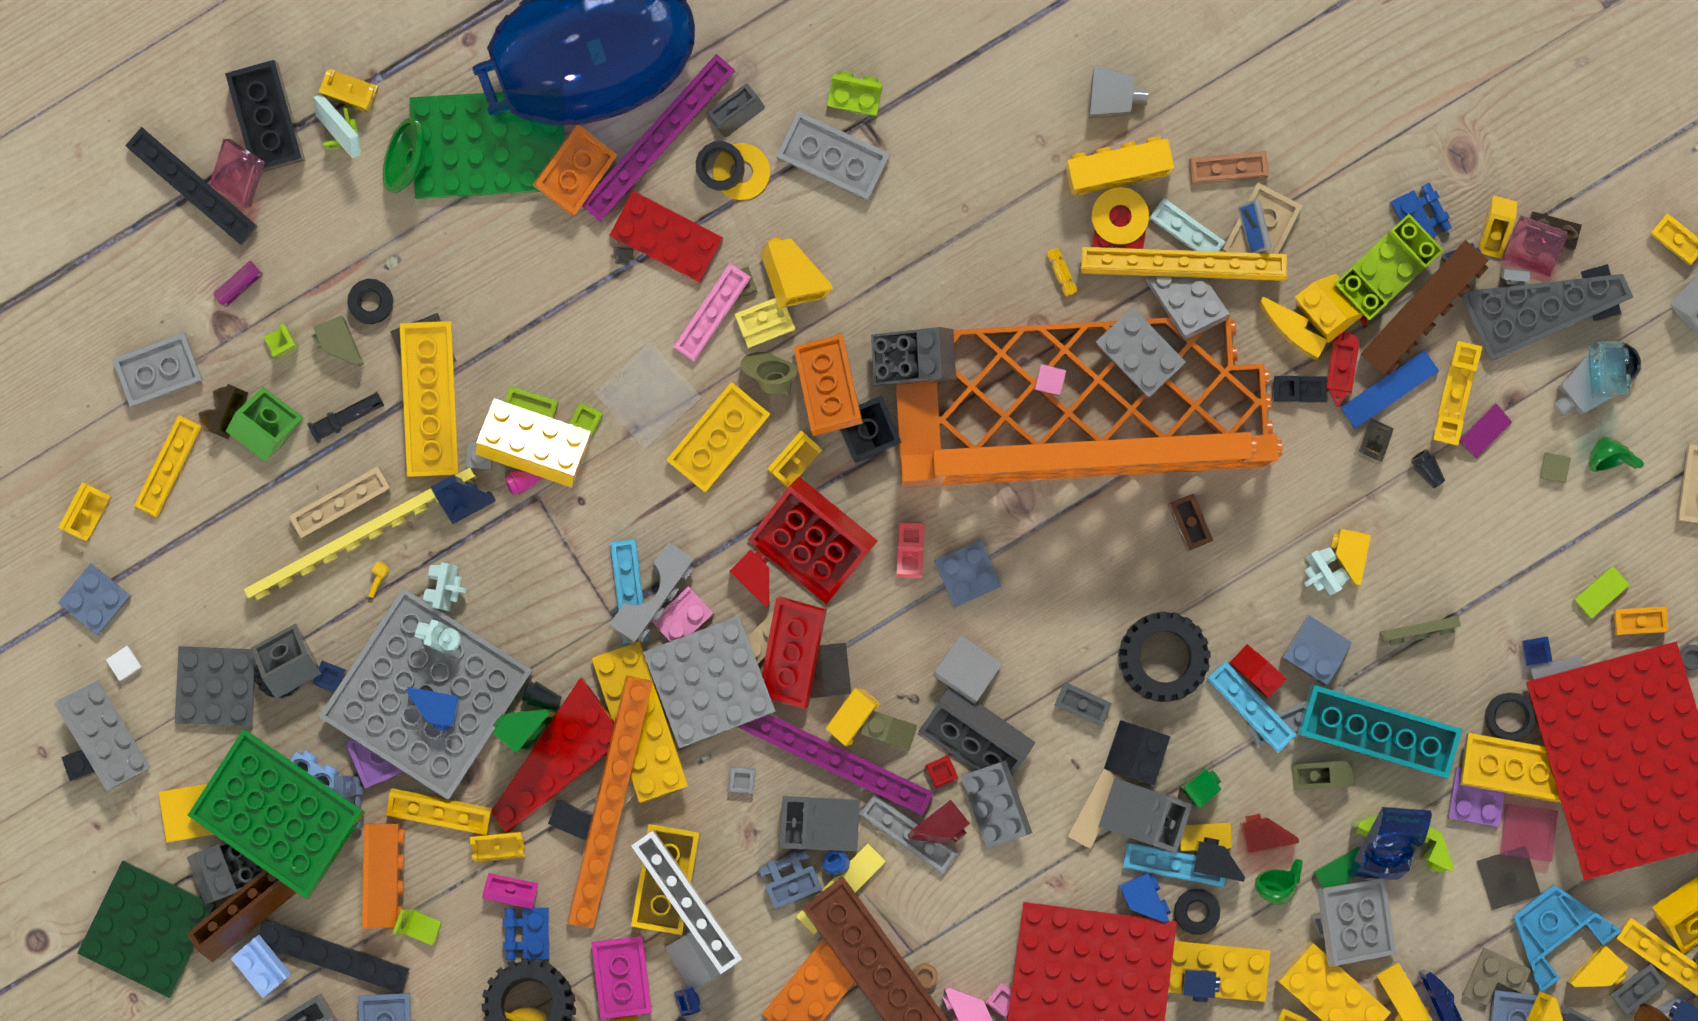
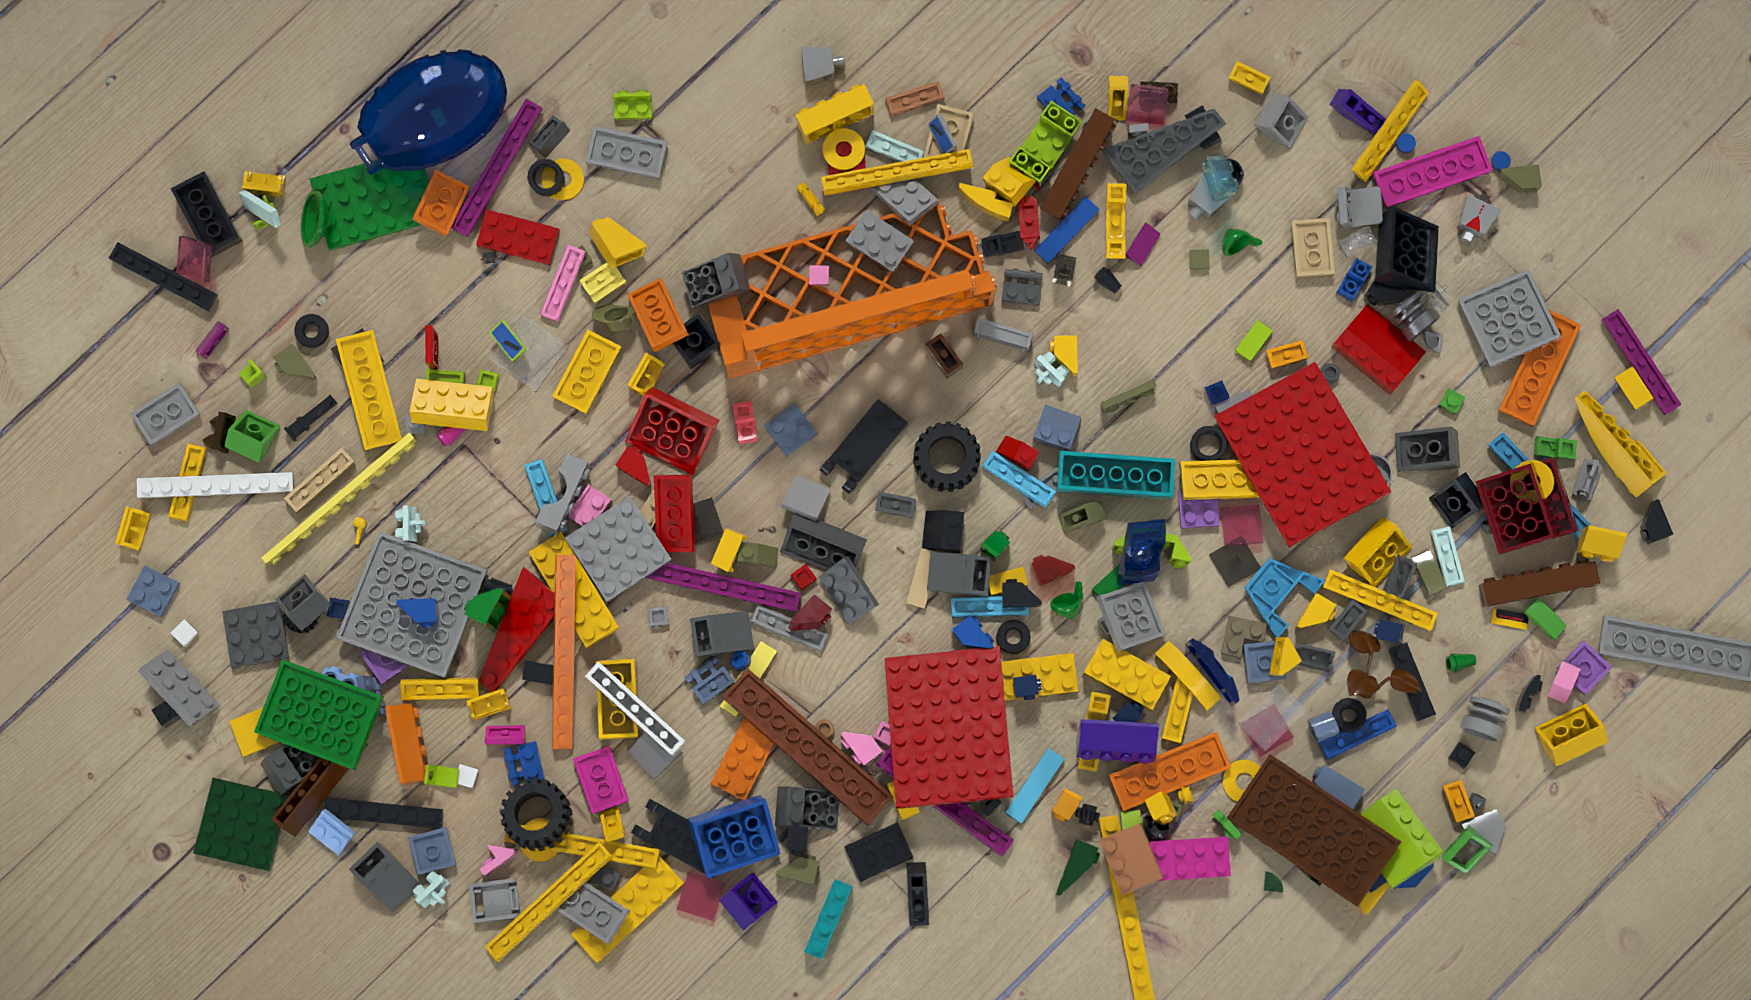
camera: 15 degrees left, 5 degrees down
light aqua hips [415,620,461,654] -> none
dark blue wing [431,475,496,524] -> none
clear blue plate [674,987,701,1017] -> none
none -> white plate [137,472,294,498]
none -> red tile [425,325,438,370]
none -> white tile [458,764,479,788]
none -> slope [489,319,528,362]
none -> black hinge [819,399,908,494]
none -> light grey container [973,317,1033,353]
none -> dark grey plate [1001,268,1043,306]

